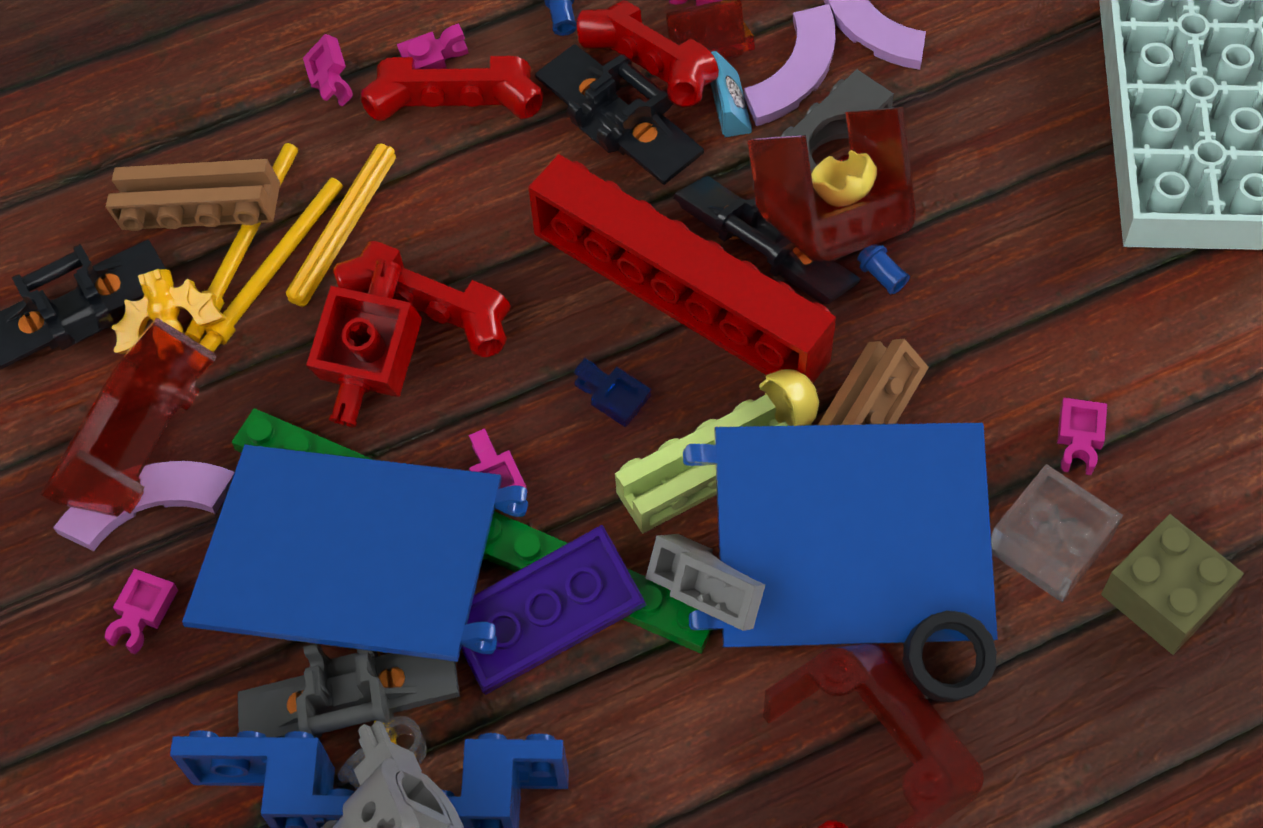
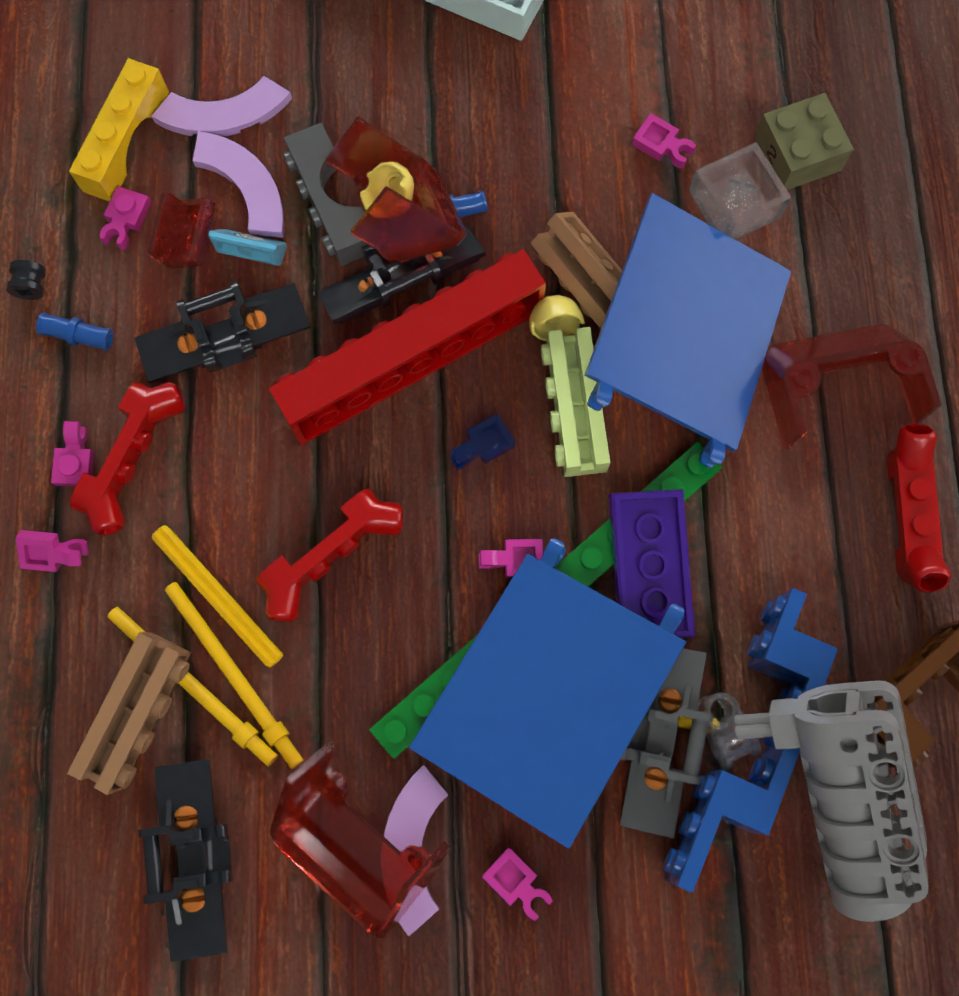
camera: 70 degrees left, 15 degrees up
yellow animal [112,269,226,356] -> none
red brick [306,259,422,428] -> none
red plate [577,0,719,107] -> none
light grey slope [645,534,765,631] -> none
black tyre [902,610,997,703] -> none

